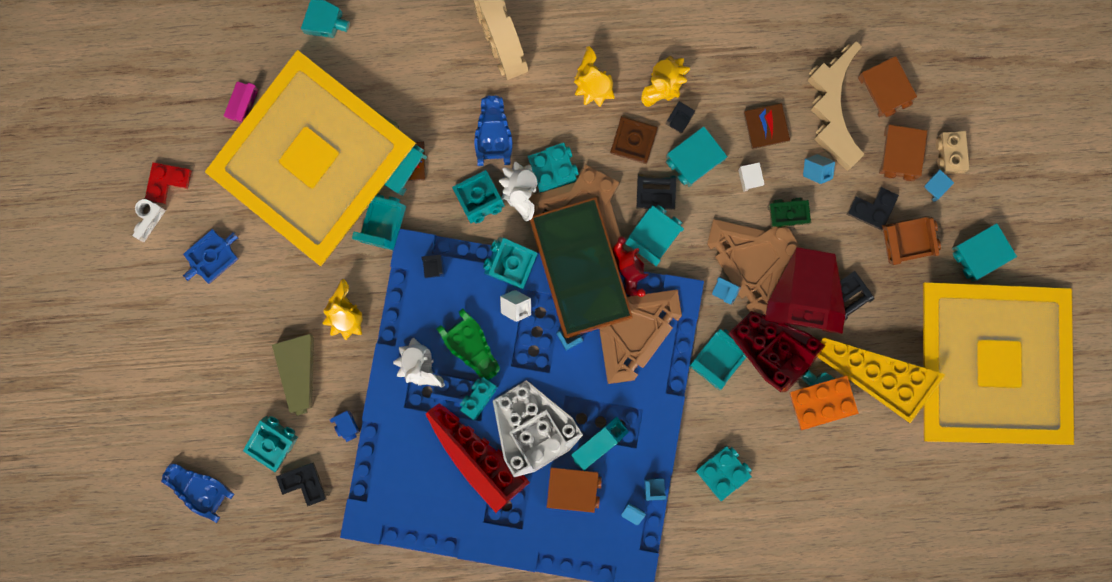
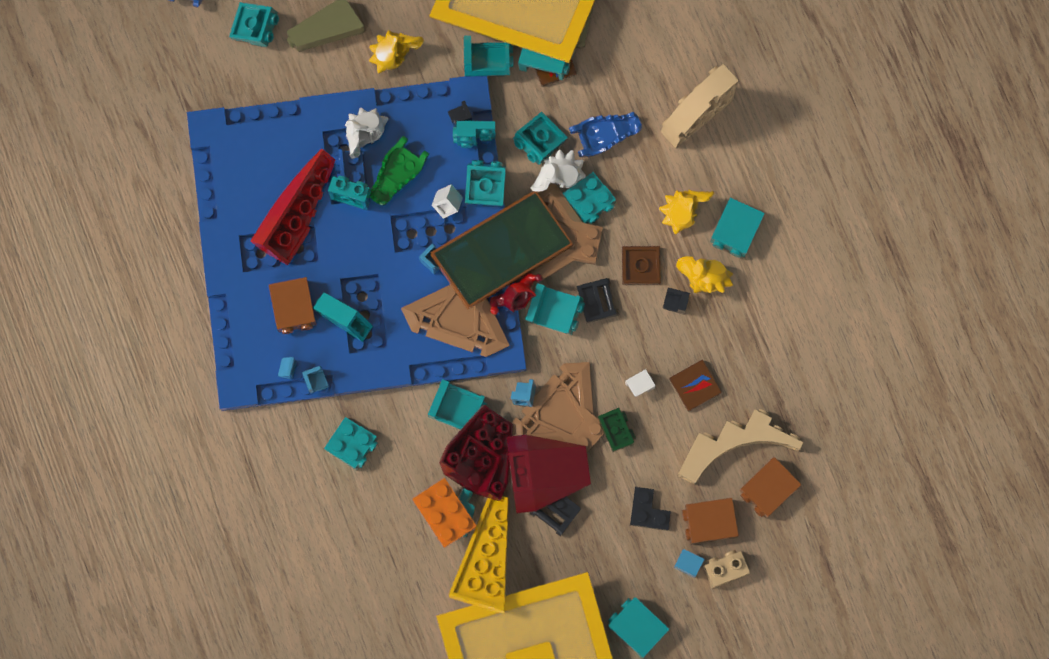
camera: 70 degrees right, 5 degrees down
black plate [276,462,327,507] -> none
blue brick [329,411,360,442] -> none
white wedge [493,380,583,477] -> none
teal panel [666,127,728,187] -> none
dark azure panel [803,154,835,184] -> none
dark orange panel [882,216,941,265] -> none
none -> teal plate [453,121,496,148]
none -> teal panel [710,198,765,258]

